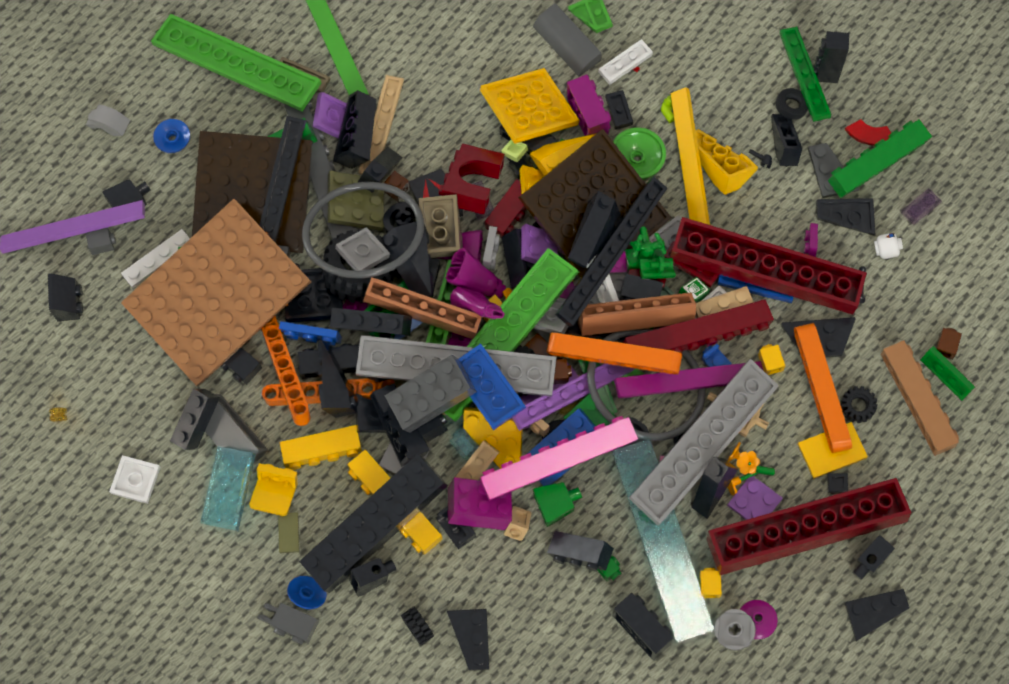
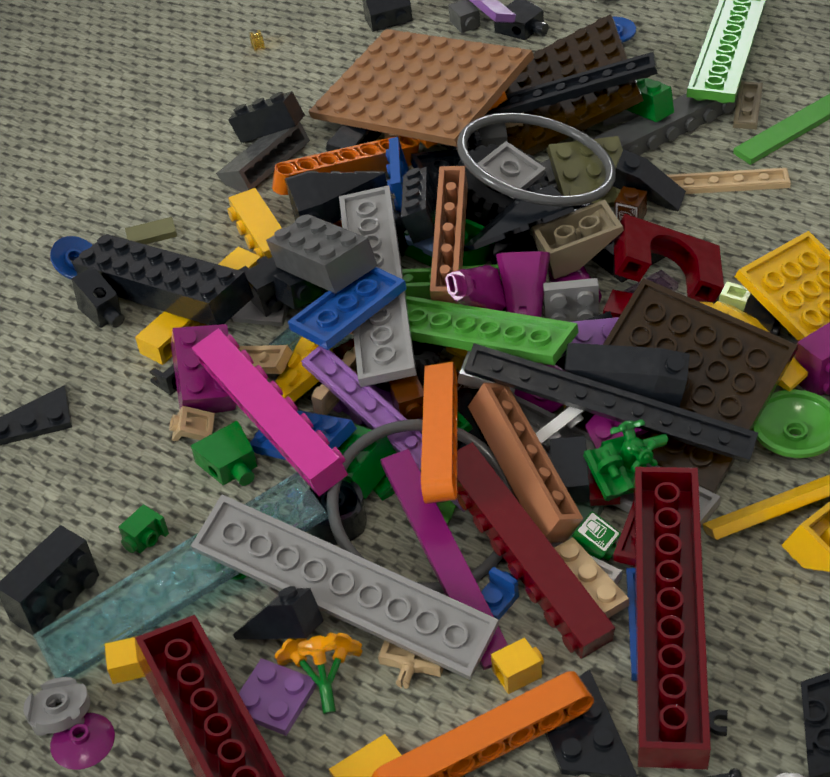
camera: 80 degrees right, 25 degrees down
white plate [109,455,161,504] -> none
clear light blue plate [200,446,256,531] -> none
yellow bracket [249,463,298,516] -> none
dark grey hinge [258,603,319,645] -> none
medium lavender plate [313,92,347,138] -> none
black wedge [333,90,376,169] -> none
black tyre [401,606,434,645] -> none
black brick [547,531,614,572] -> none
magenta wing [804,223,818,257] -> none

